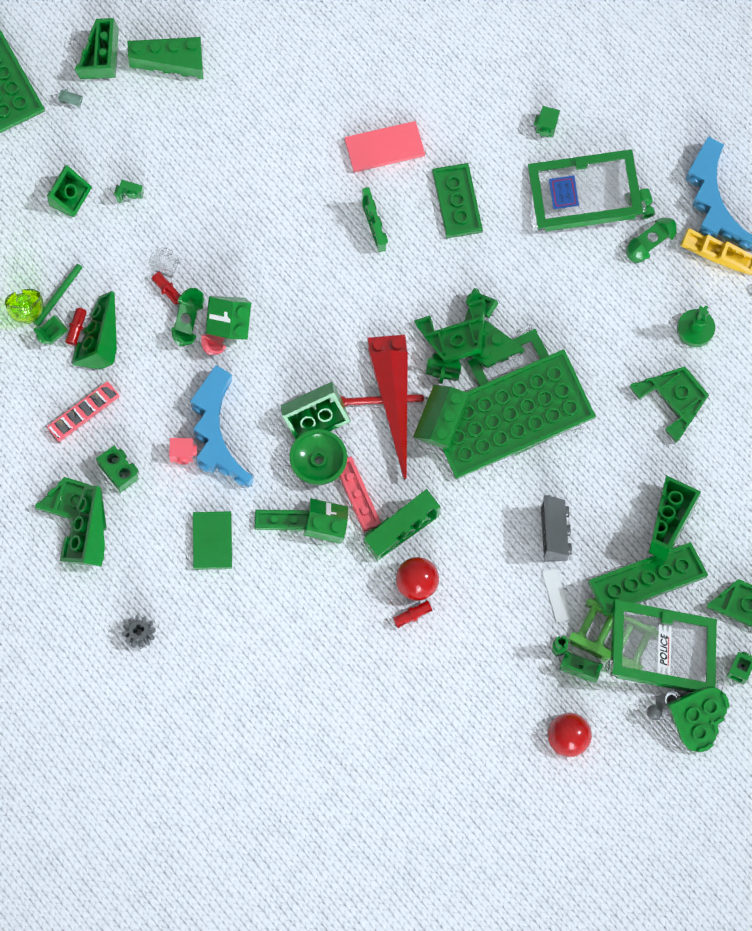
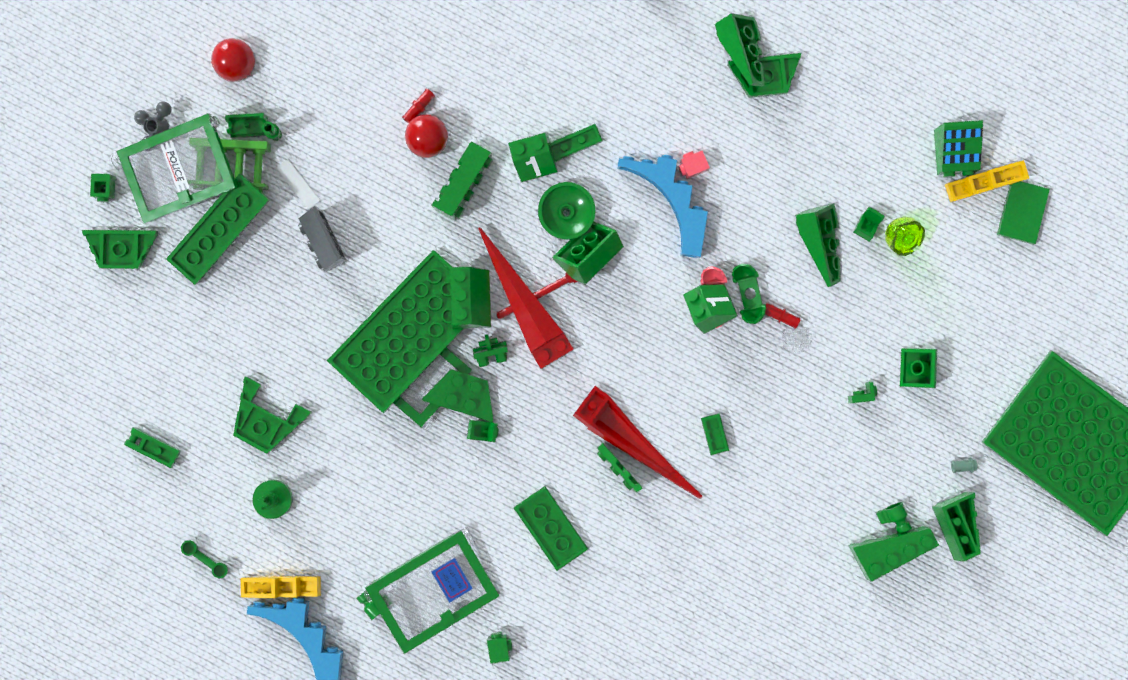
camera: 160 degrees right, 15 degrees up
green bar [33,264,83,327] -> none
tile [47,381,120,442] -> none
red axle [65,308,87,346] -> none
green brick [96,445,139,493] -> none
green tile [193,511,232,570] -> none
coral tile [339,456,381,533] -> none
coral tile [344,121,425,172] -> none
green wing [414,298,486,364] -> none
green piece [626,218,677,263] -> none
green wedge [648,475,701,561] -> none
green plate [667,686,730,752] -> none
none -> red plate [573,386,703,499]
none -> green plate [701,413,730,455]
none -> green piece [876,502,912,534]

